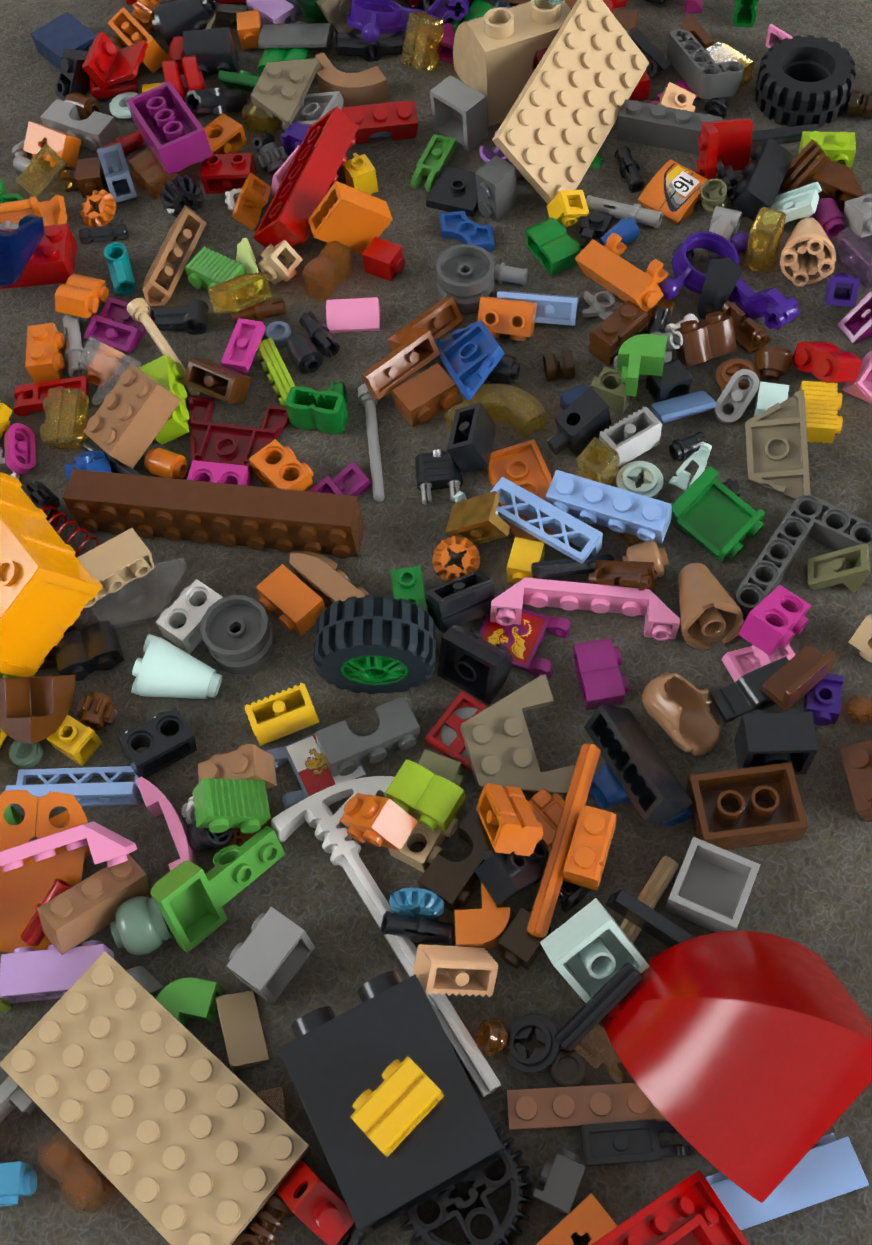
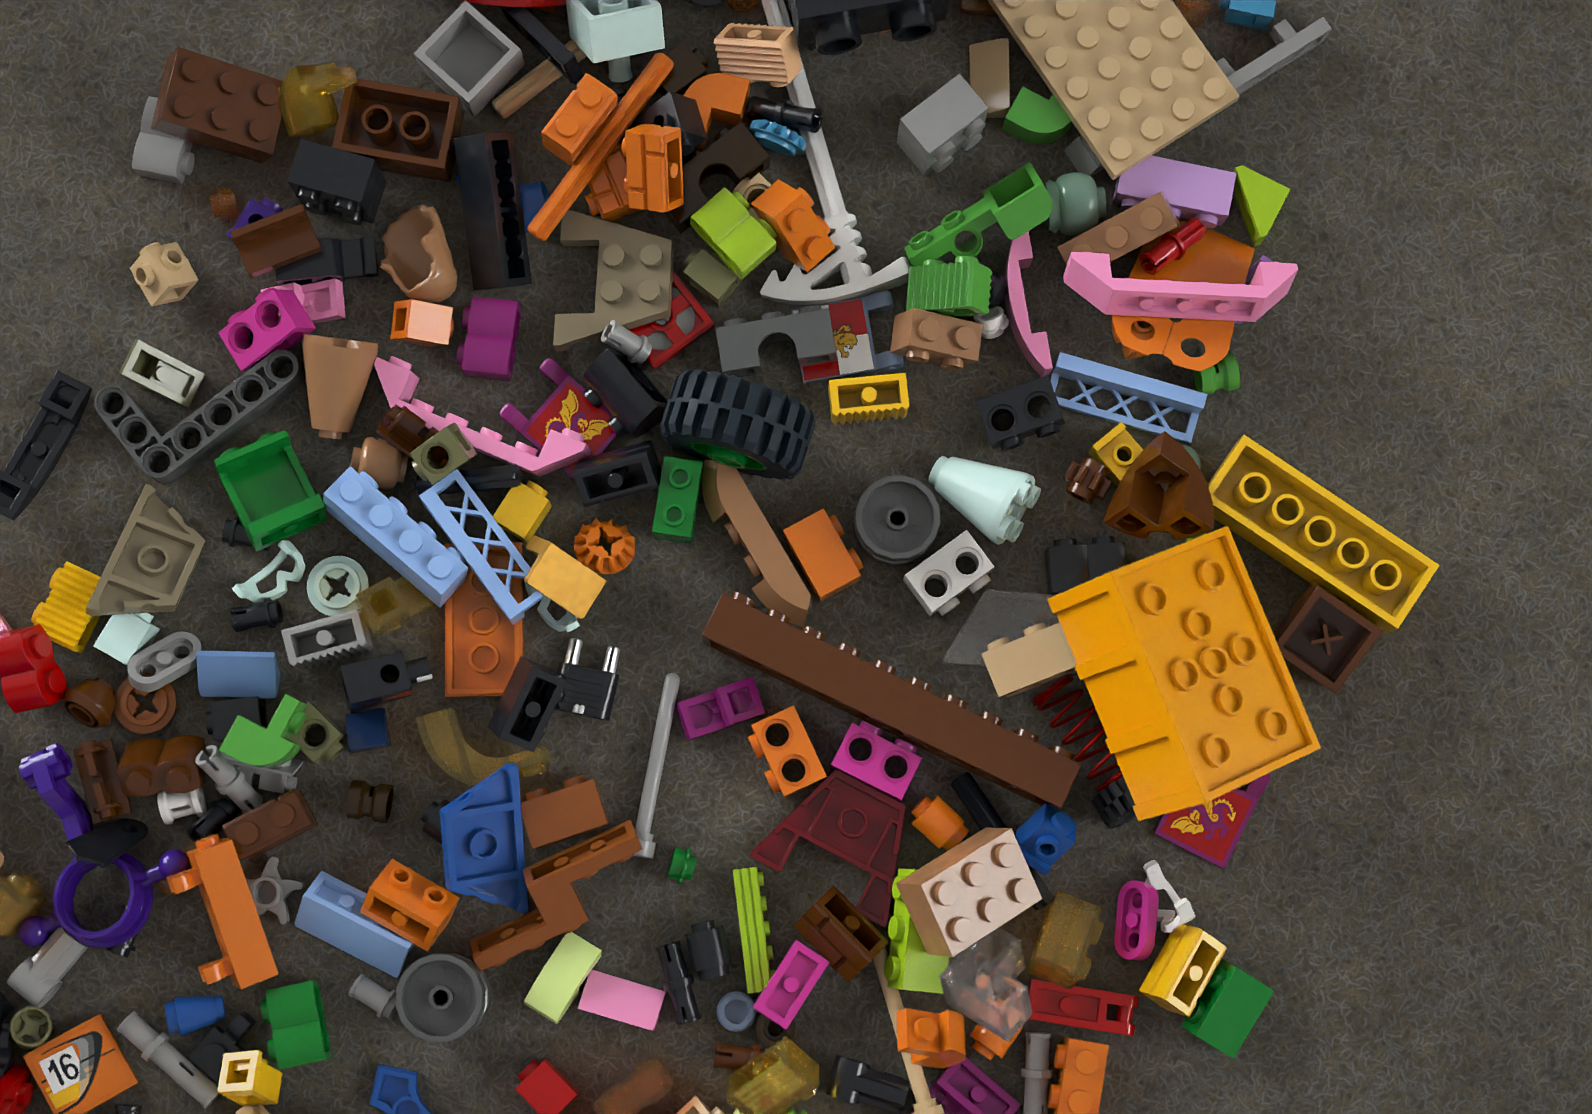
camera: 175 degrees left, 20 degrees up
green brick [285,386,349,434] -> none
none -> clear yellow brick [280,63,358,137]
none -> brick [390,299,454,347]
none -> olive brick [409,422,478,485]
none -> yellowish green slope [524,932,602,1024]
none -> light grey pin [601,320,652,364]
none -> orange brick [896,1008,966,1069]

